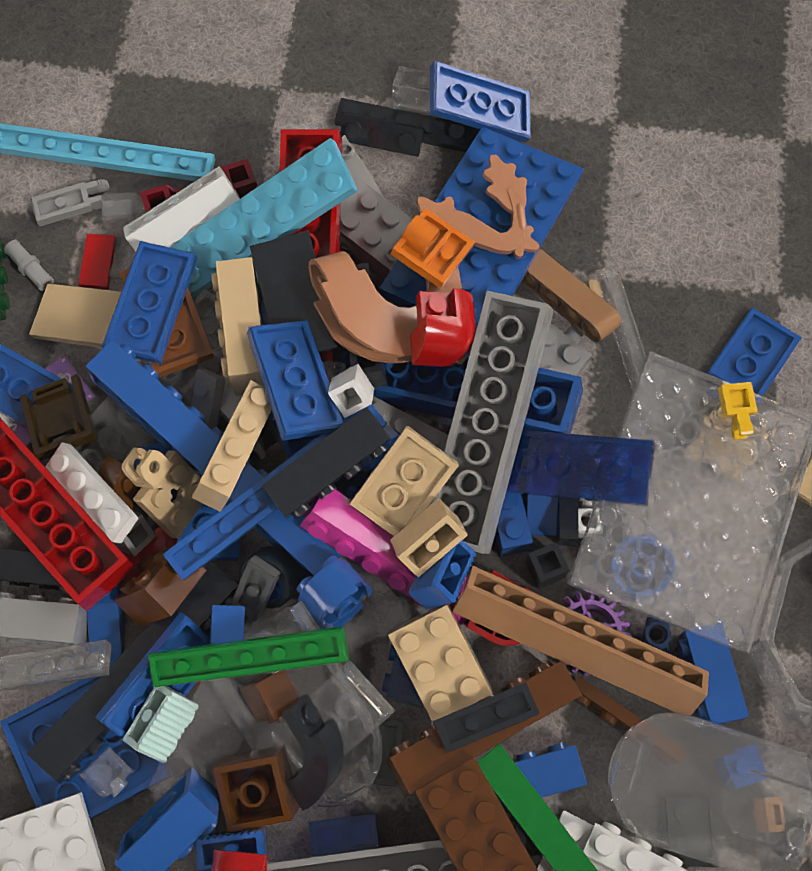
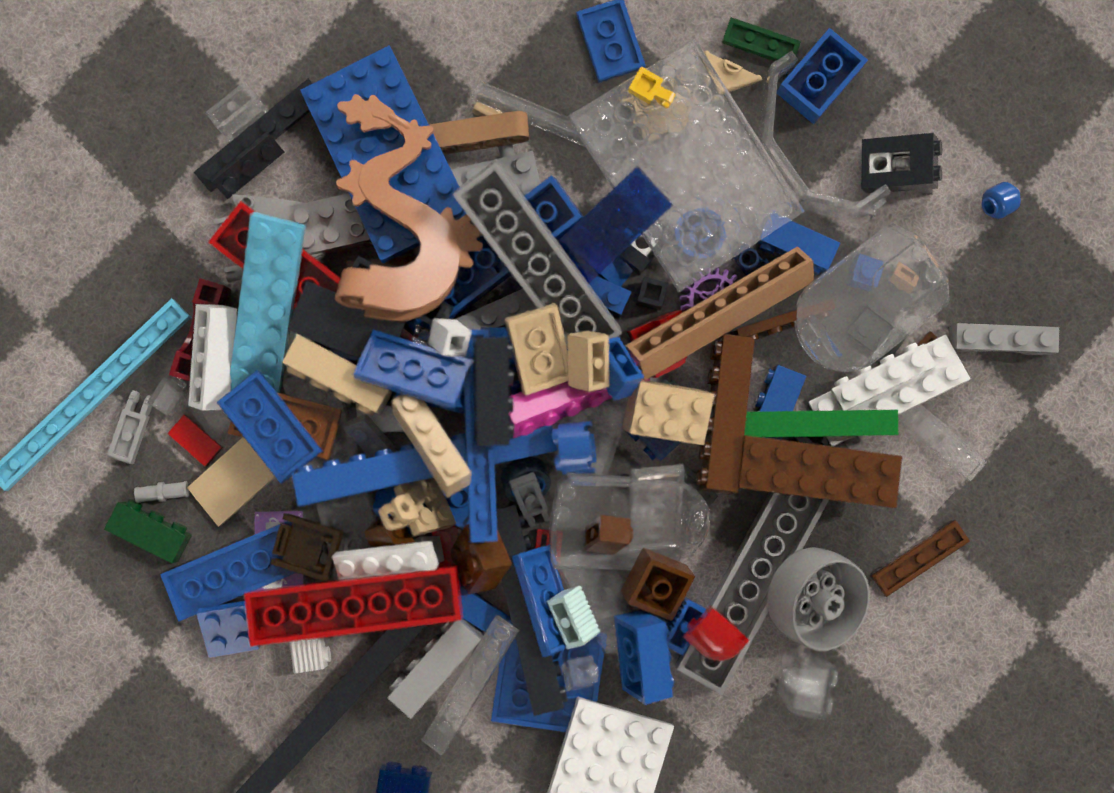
camera: 50 degrees left, 15 degrees up
green tile [148,626,349,688] -> none
blue brick [210,605,245,644] -> none
black arch [281,693,344,811] -> none
clear blue brick [309,814,380,857] -> none
orange plate [390,208,475,289] -> none
red brick [410,288,477,367] -> none
tile [430,61,531,142] -> none
black plate [433,682,540,754] -> none

